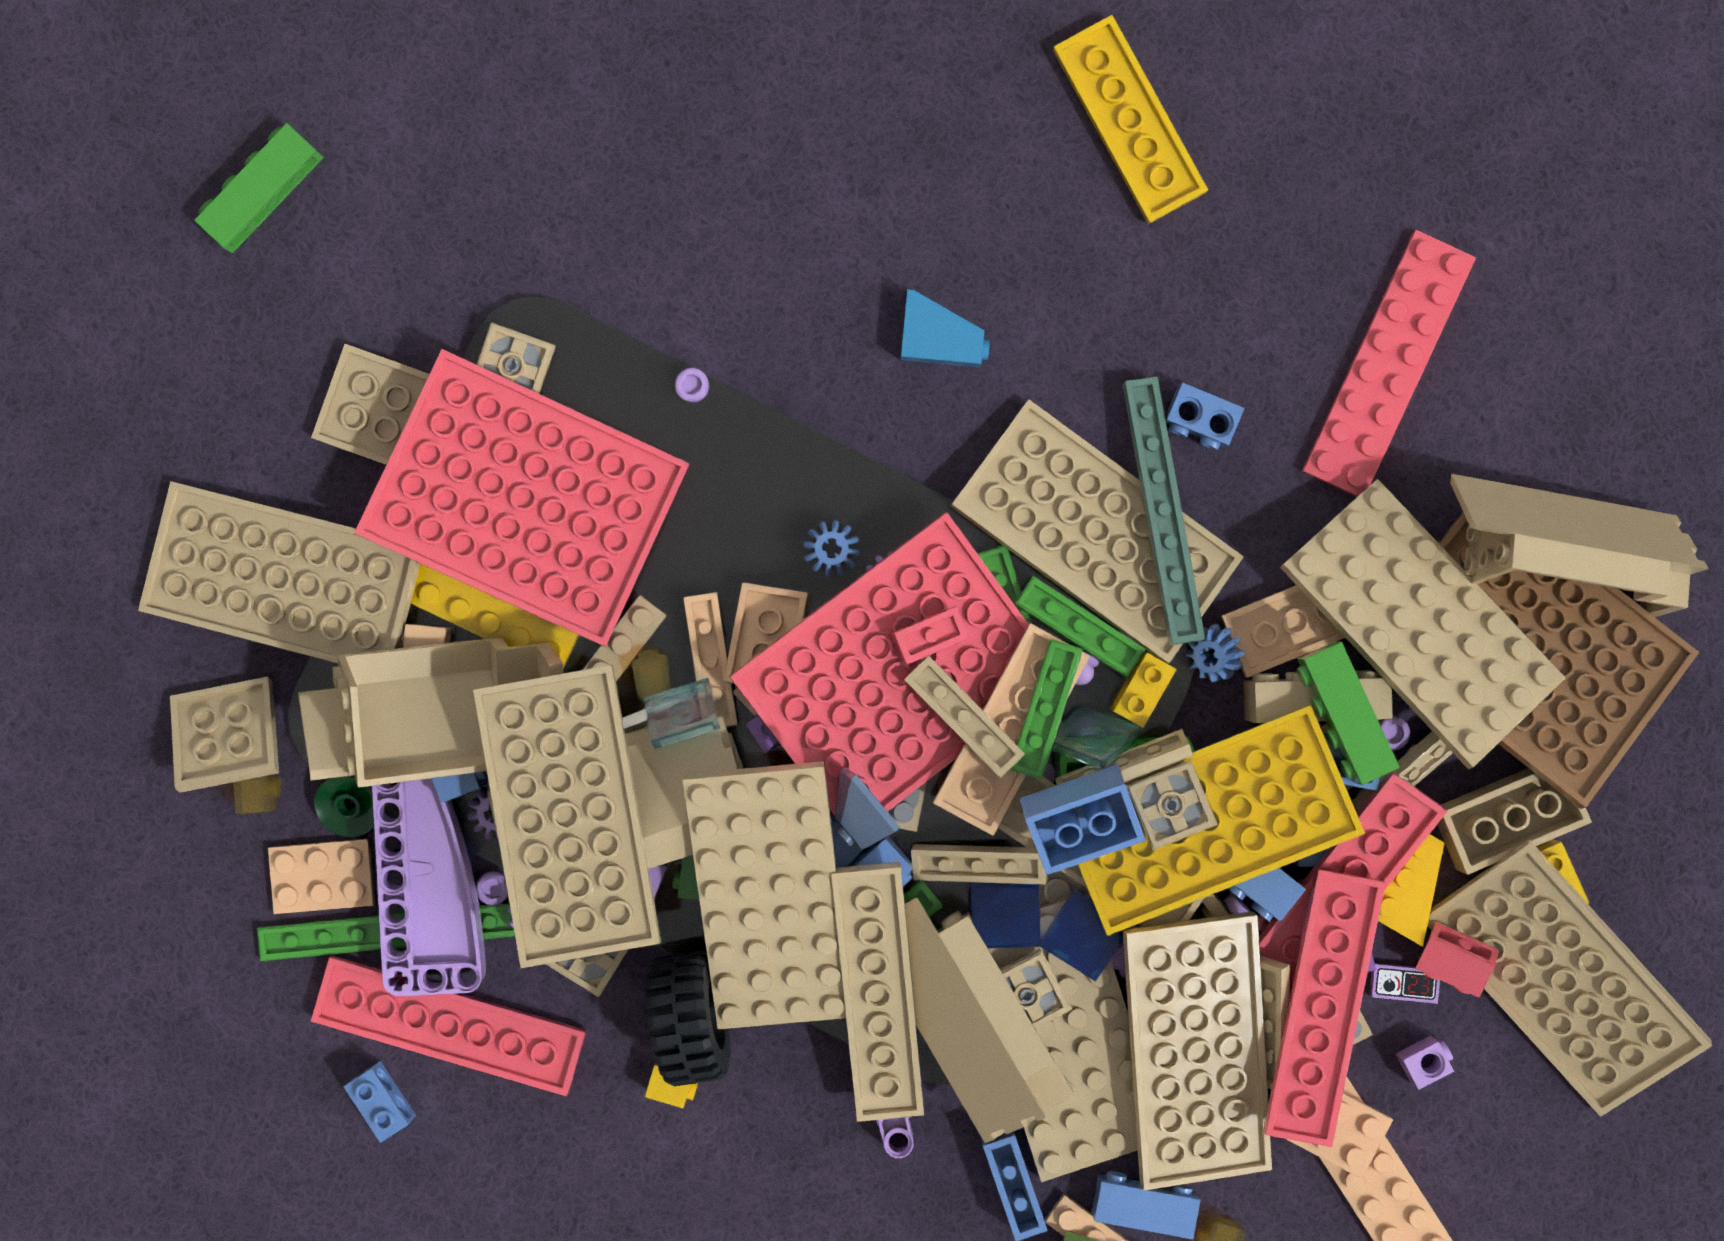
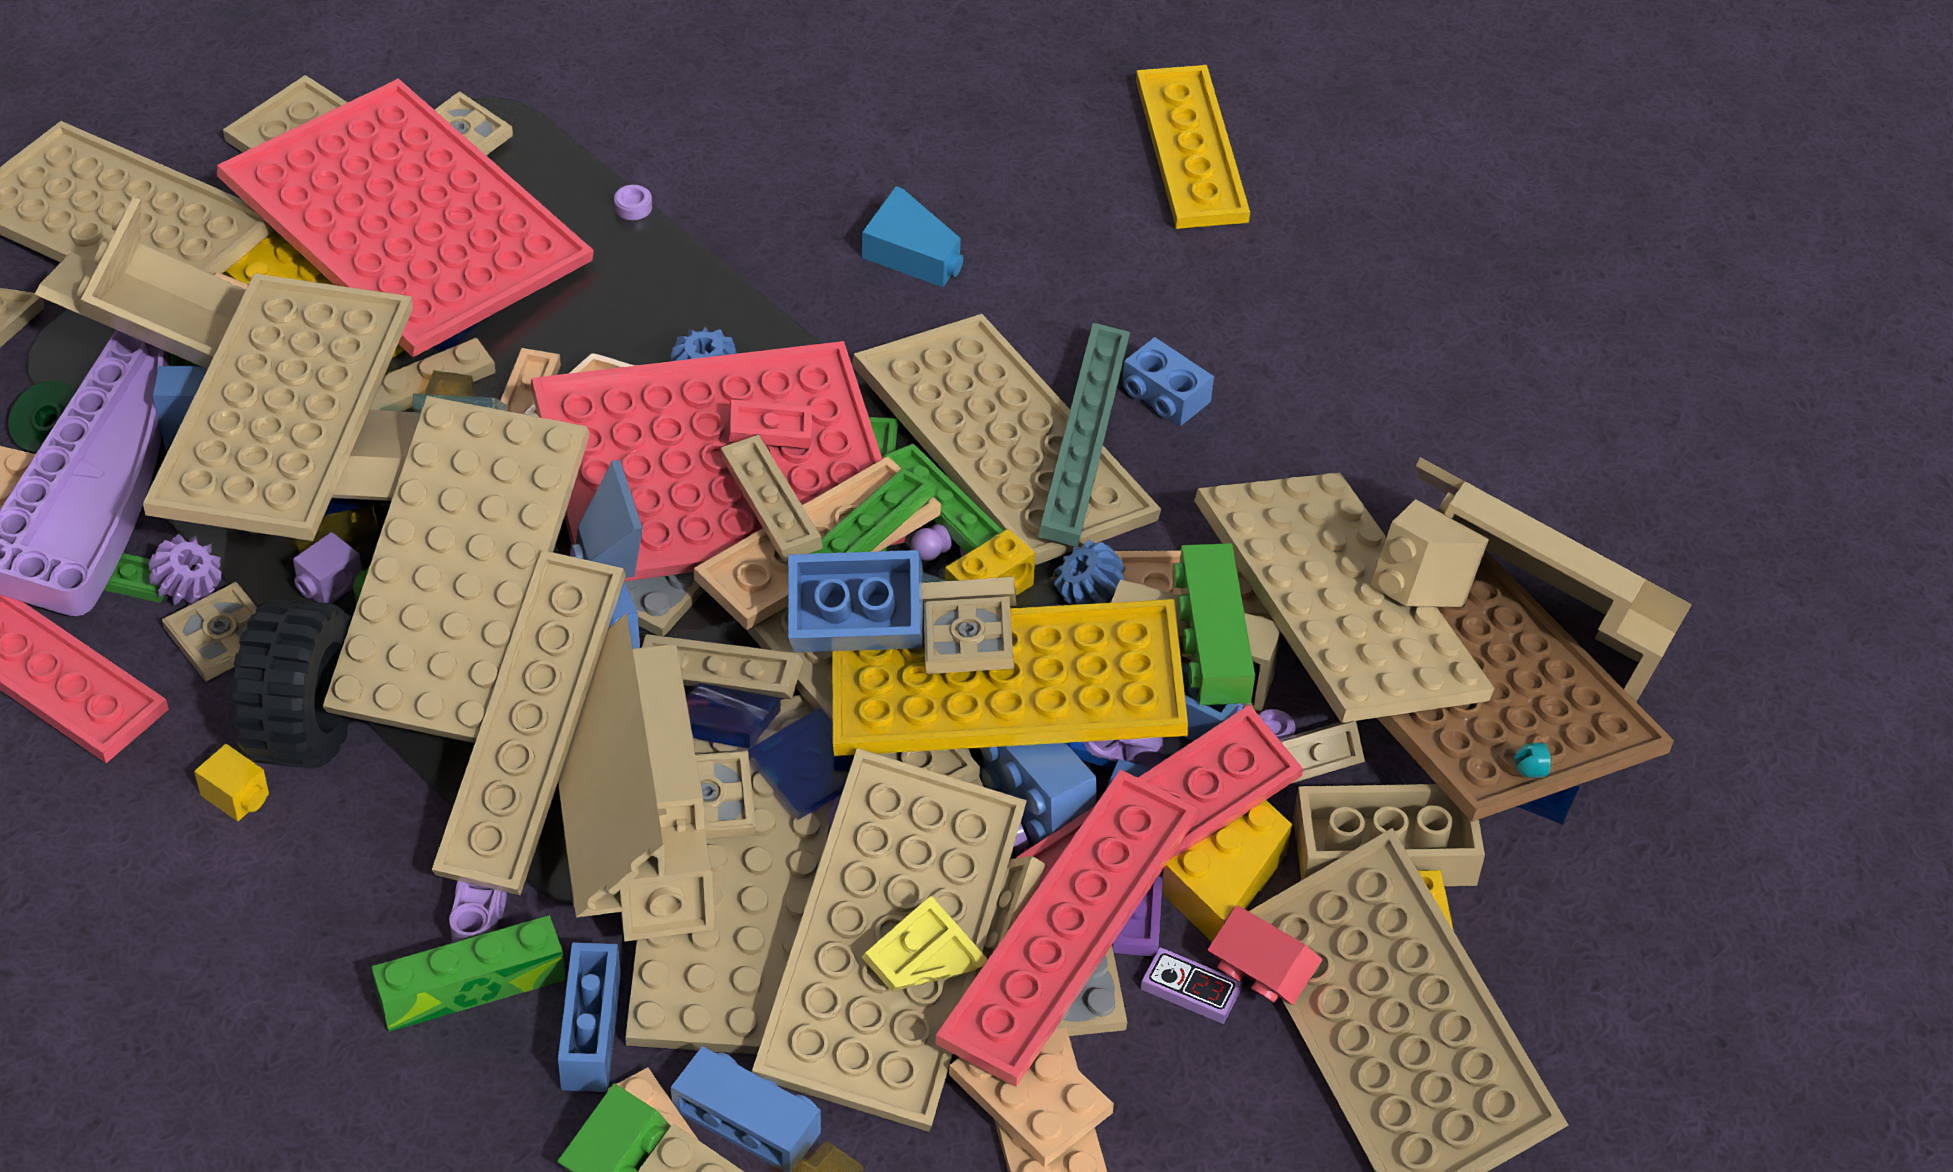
camera: 15 degrees right, 40 degrees down
lavender tile [476,871,508,905] -> none
coral plate [1301,230,1476,497] -> none
lavender brick [1396,1035,1454,1090] -> none
none -> bright green brick [371,915,566,1032]
none -> light yellow wing [862,896,988,992]
none -> tan slope [1370,499,1489,607]
none -> teal hinge [1514,742,1551,778]

